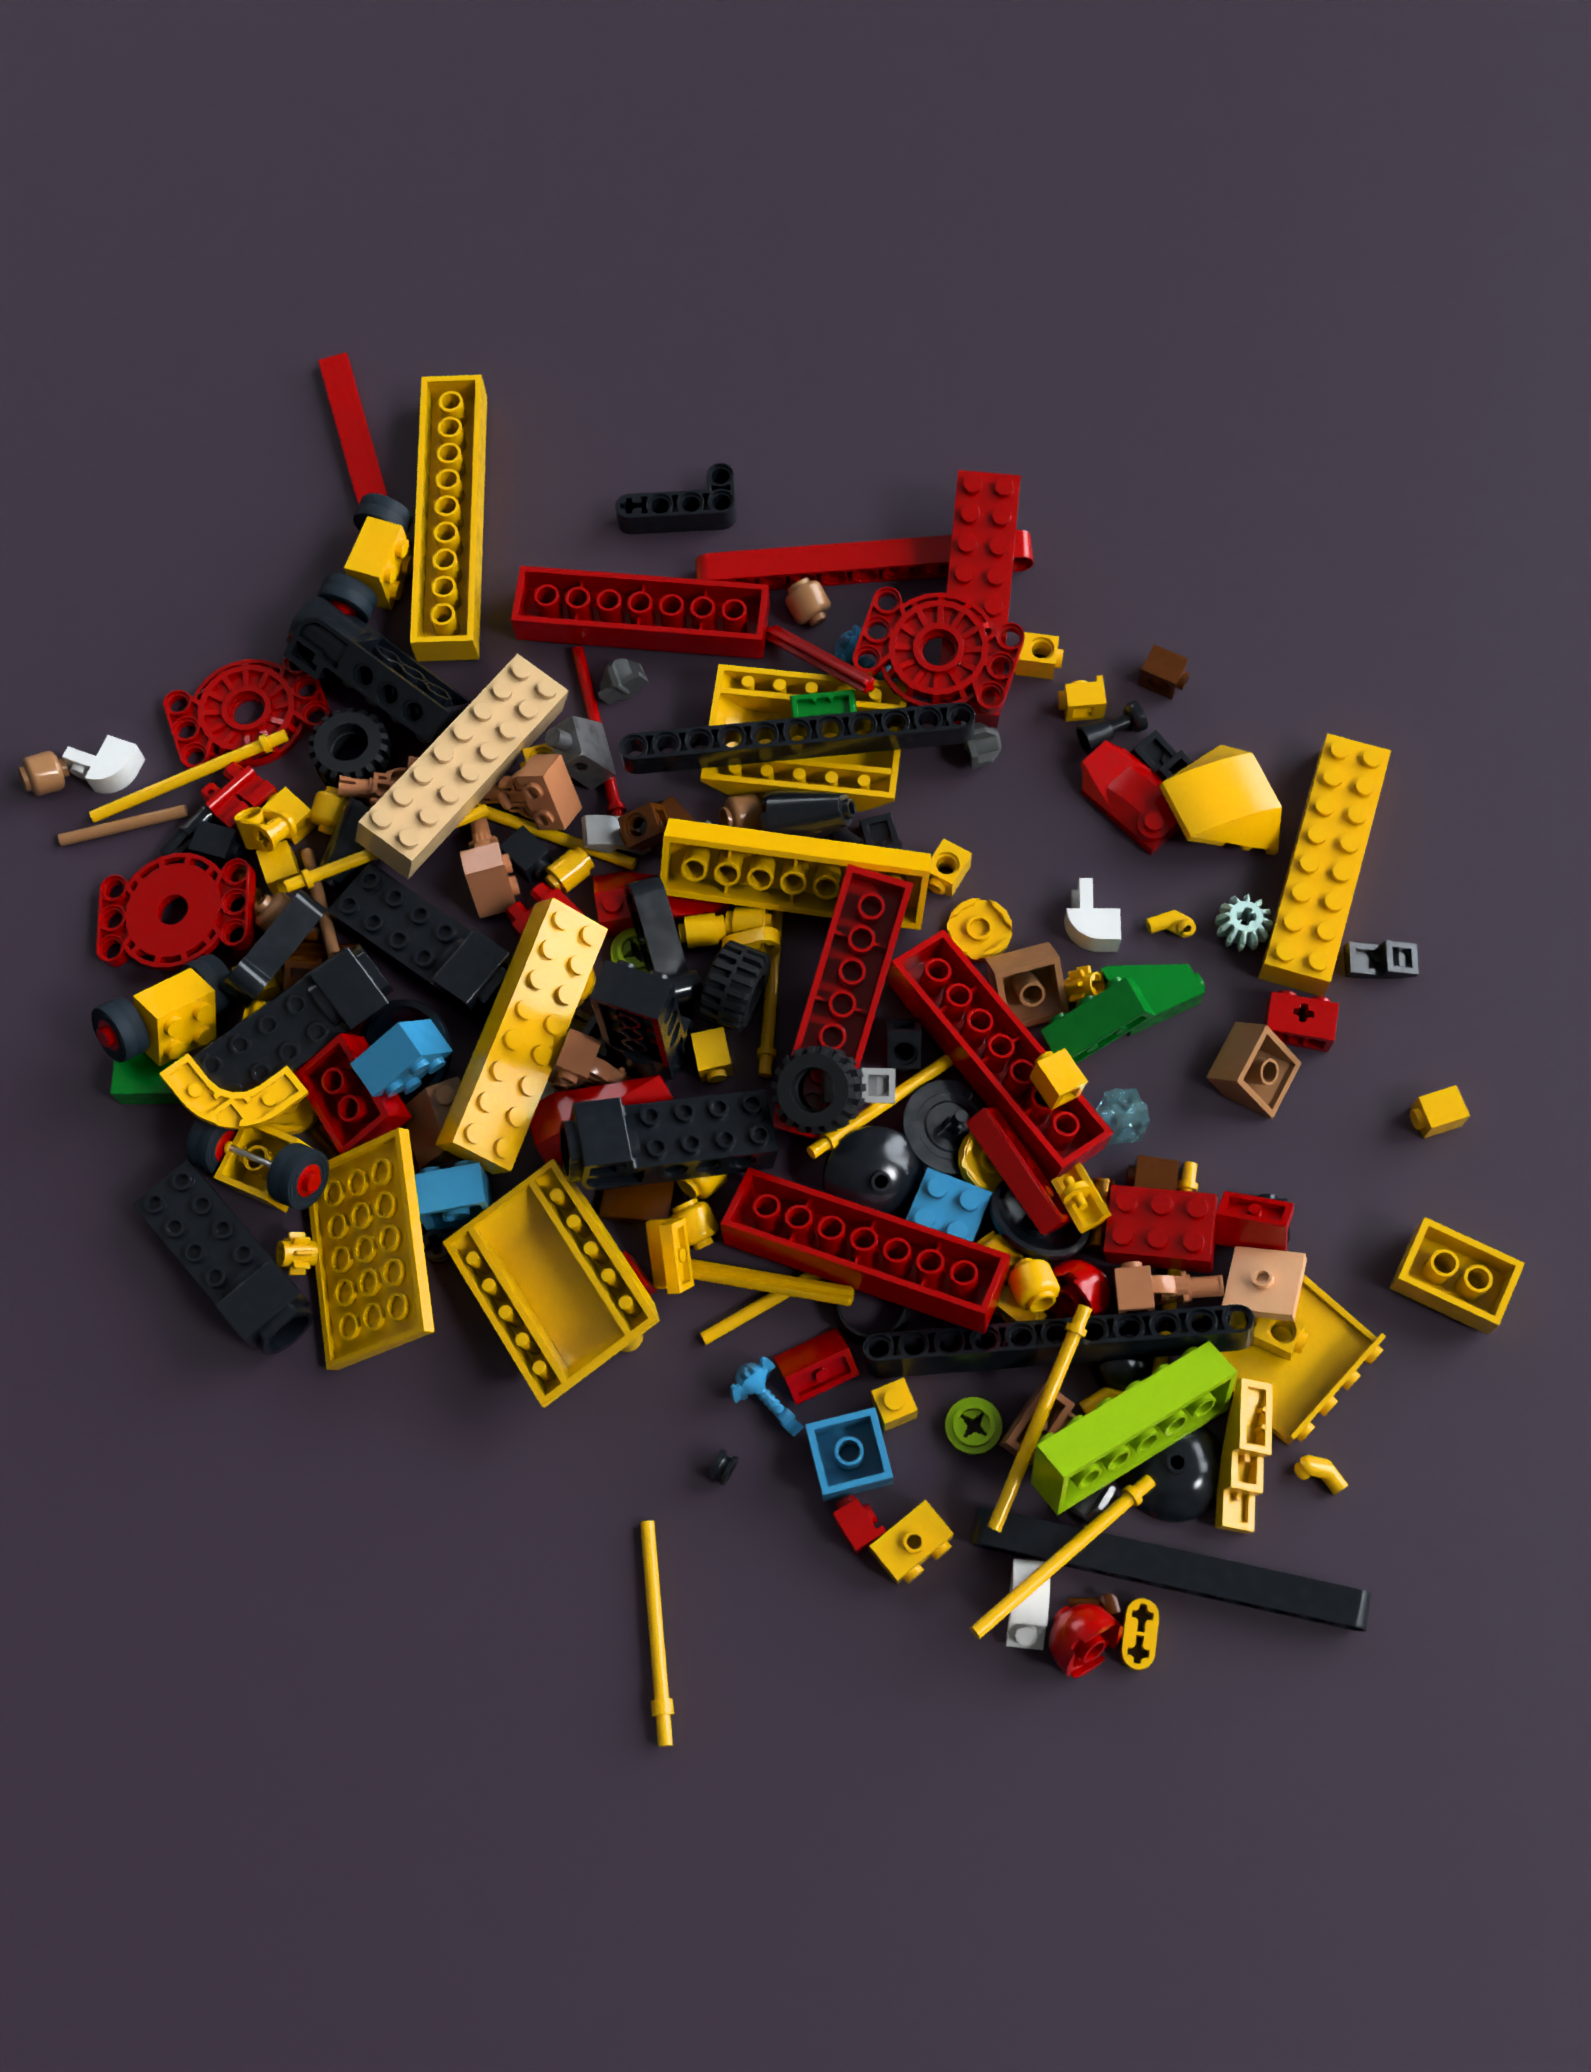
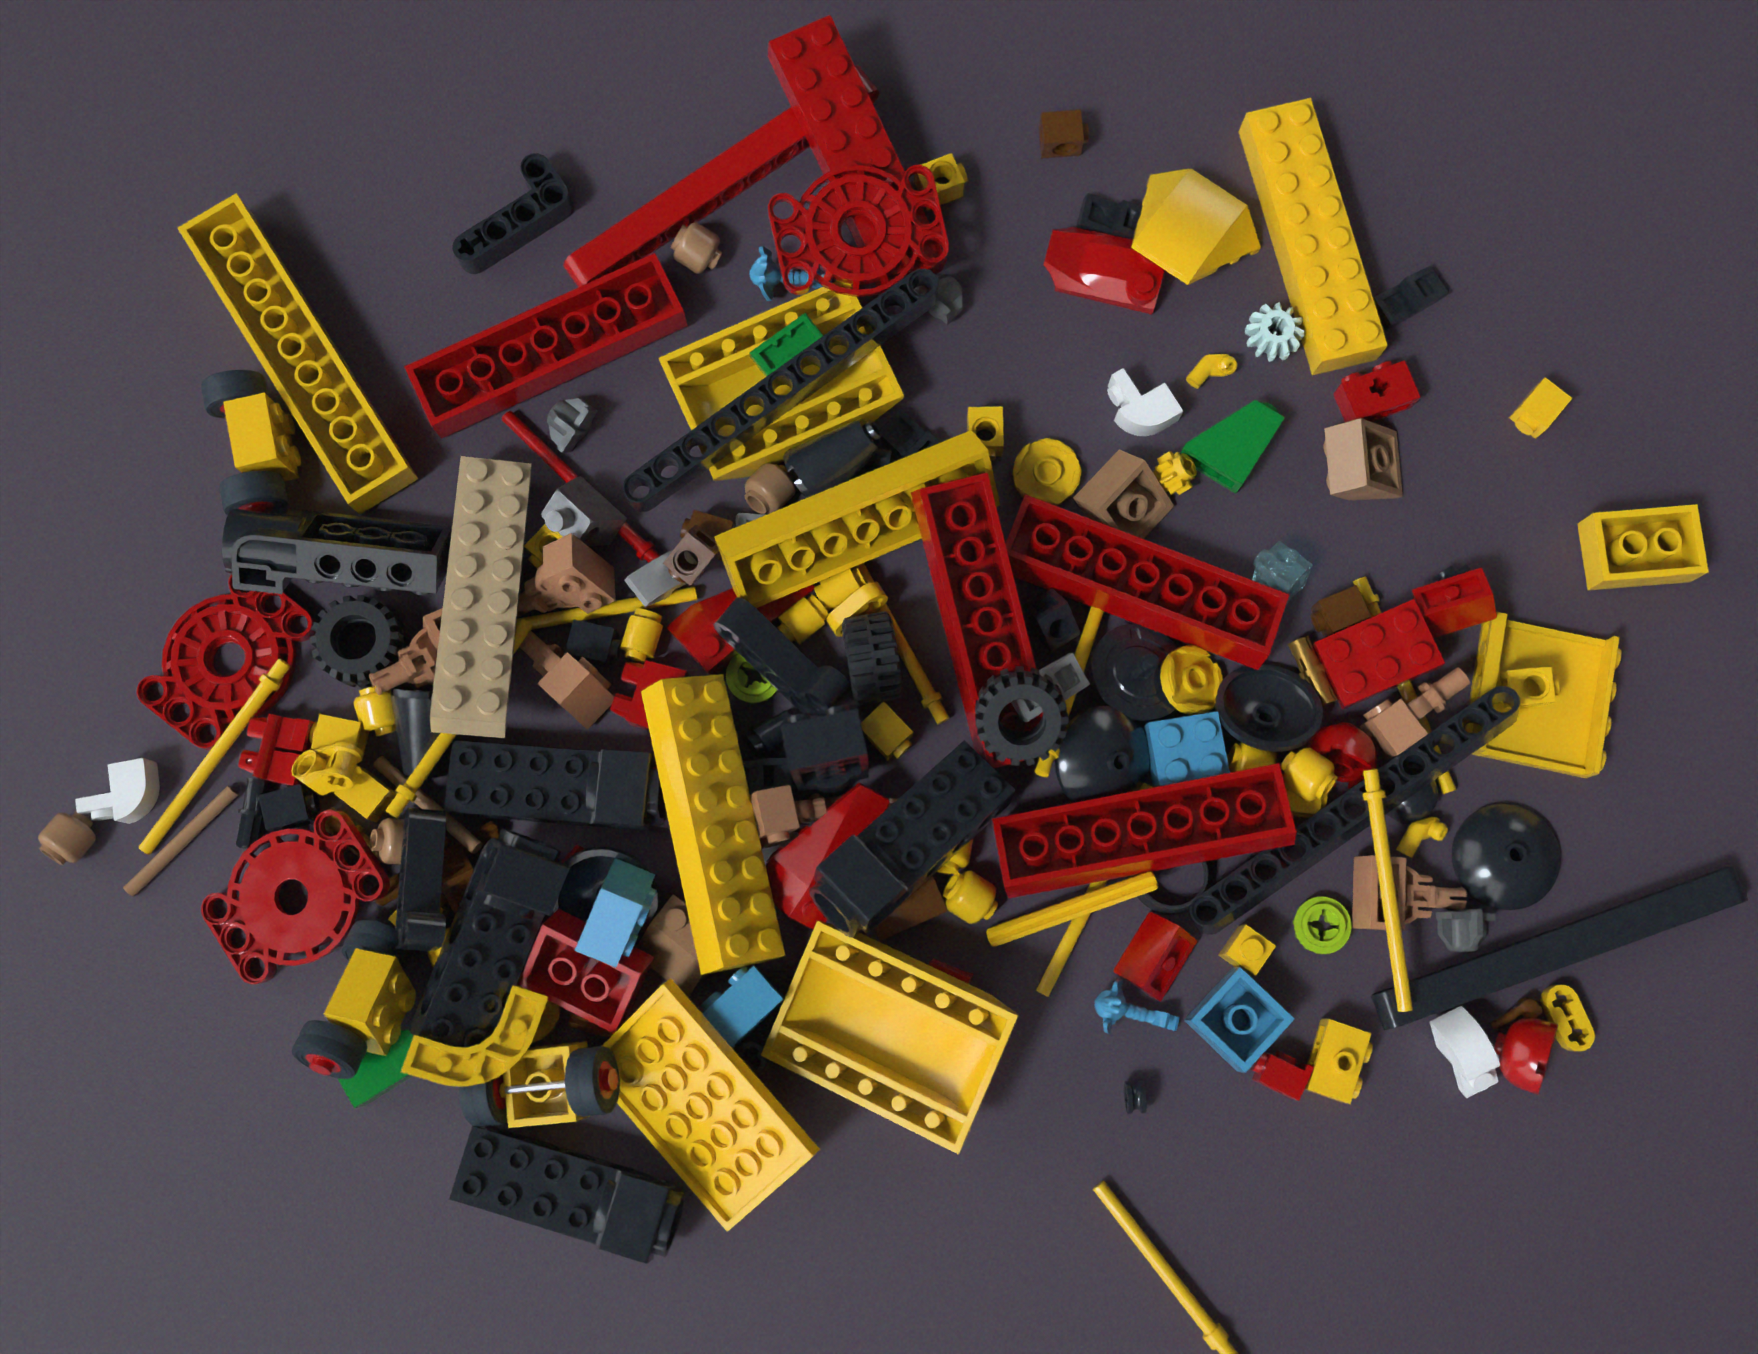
camera: 35 degrees left, 10 degrees up
yellow gear [276,1232,318,1275] -> none
red tile [318,352,388,505] -> none
yellow panel [646,1217,694,1294] -> none
red axle [766,625,875,694] -> none
red slope [966,1108,1073,1235] -> none
yellow bar [970,1474,1155,1639] -> none
yellow brick [1029,1048,1088,1110] -> none
lime brick [1031,1341,1238,1515] -> none
green brick [1041,977,1155,1065] -> none
yellow hips [1051,1162,1111,1234] -> none
yellow brick [1057,675,1106,722] -> none
black piece [1076,700,1148,755] -> none
yellow slope [1215,1378,1273,1534] -> none
light nougat plate [1222,1246,1307,1322] -> none
yellow arm [1294,1455,1348,1495] -> none

